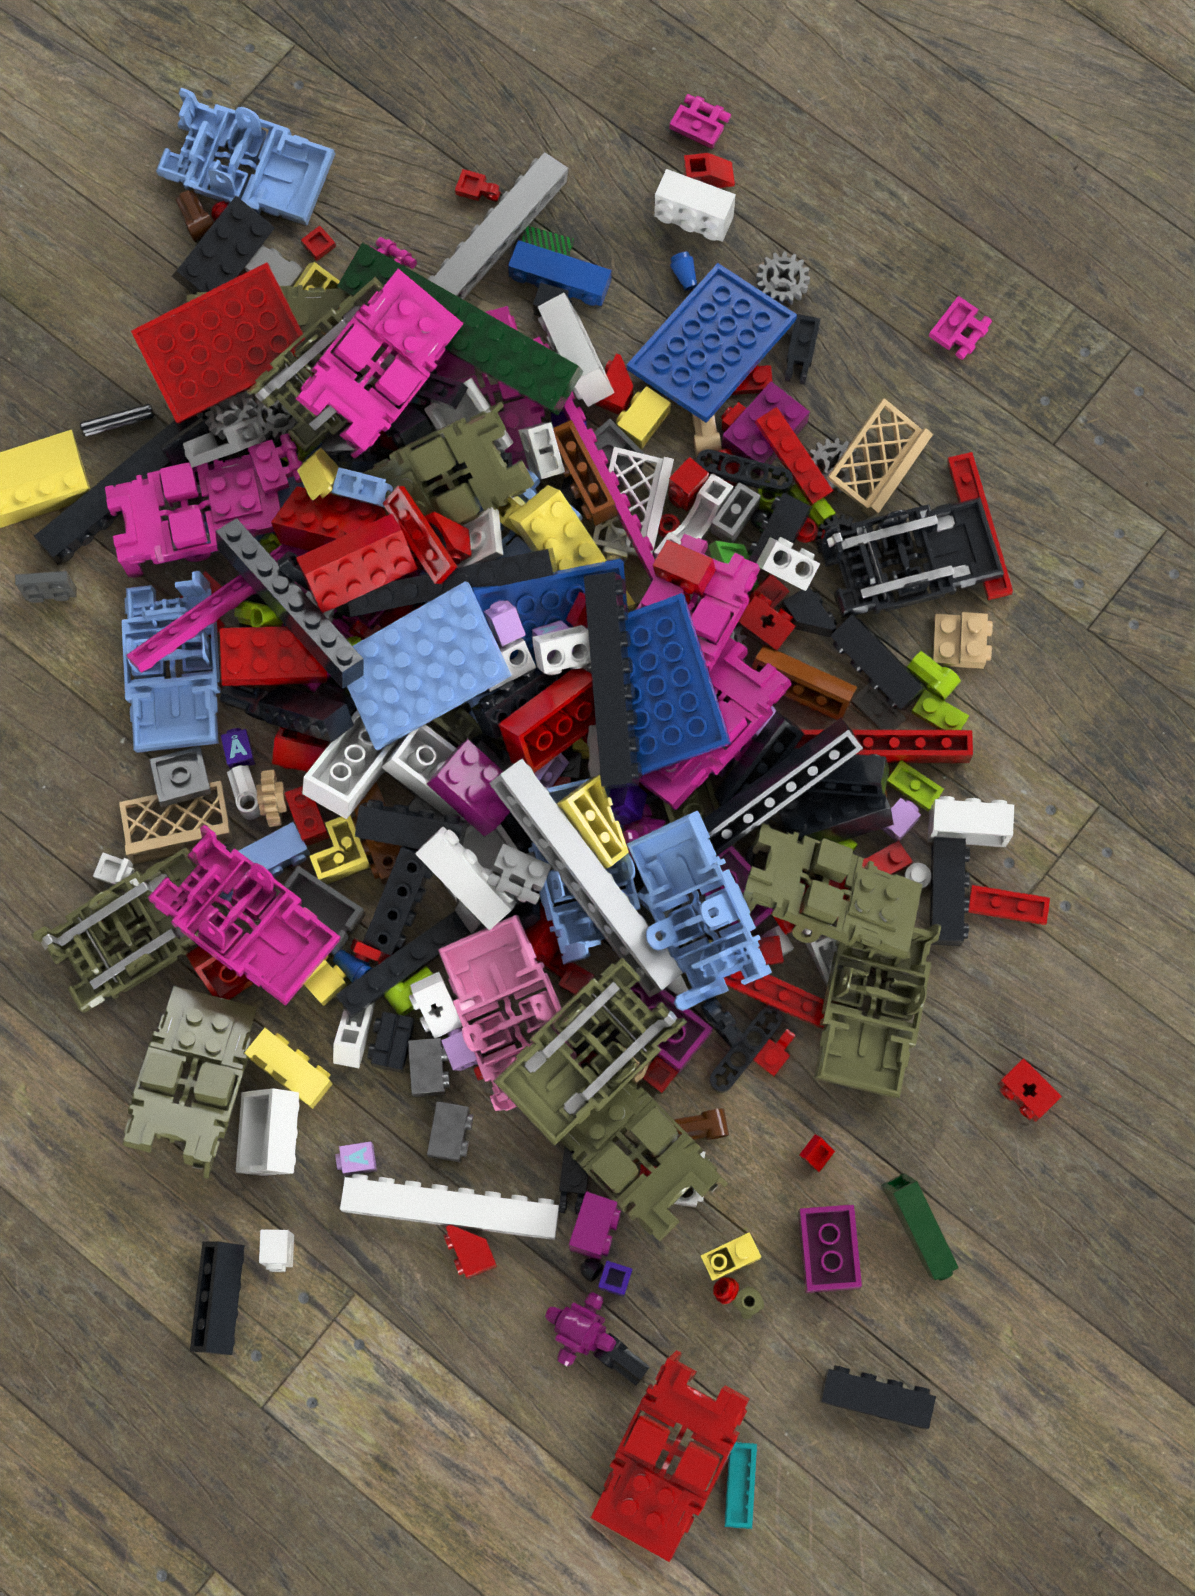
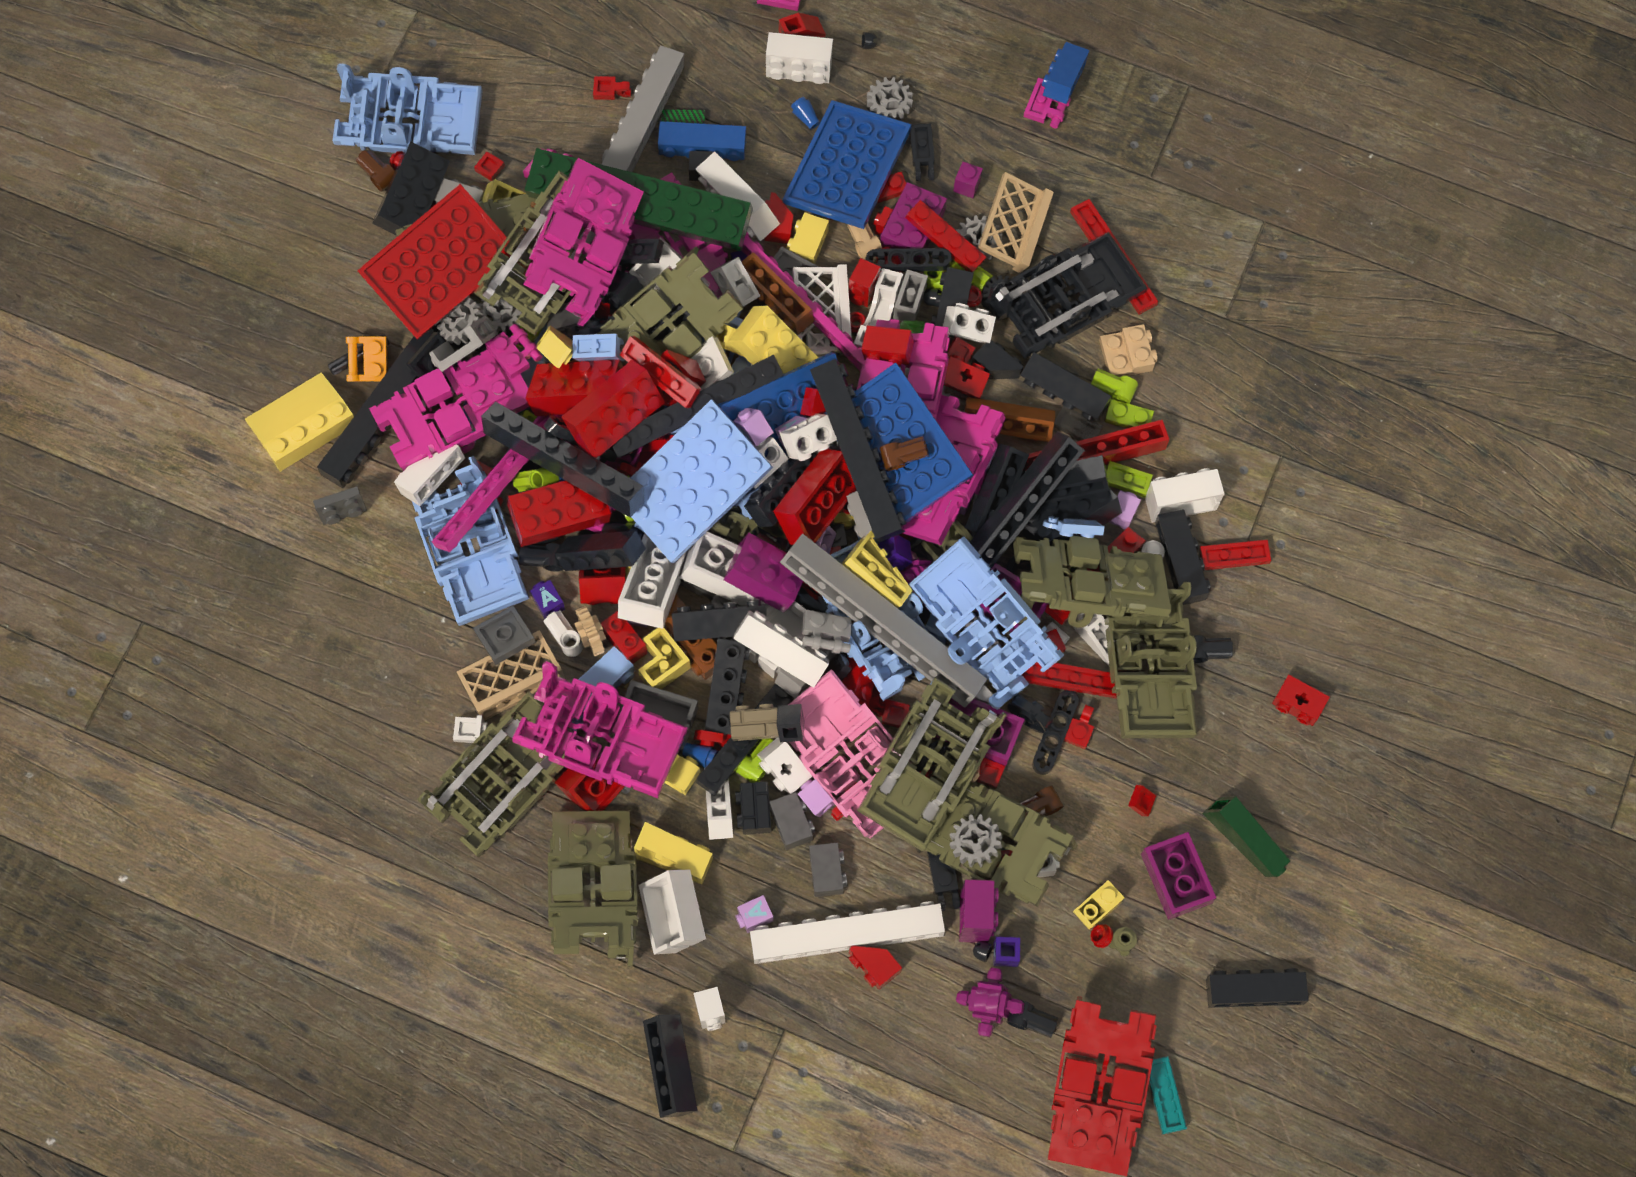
camera: 20 degrees left, 5 degrees down
none -> light orange plate [346,337,388,381]
none -> white slope [394,444,465,506]
none -> dark tan brick [730,704,779,741]
none -> black brick [776,704,805,743]
none -> black hinge [862,32,878,49]
none -> reddish brown piece [880,436,929,471]
none -> light grey gear [950,814,1002,867]
none -> magenta brick [953,161,983,199]
none -> blue brick [1042,42,1090,104]
none -> light blue hinge [1043,516,1105,538]
none -> black piece [1193,635,1233,664]

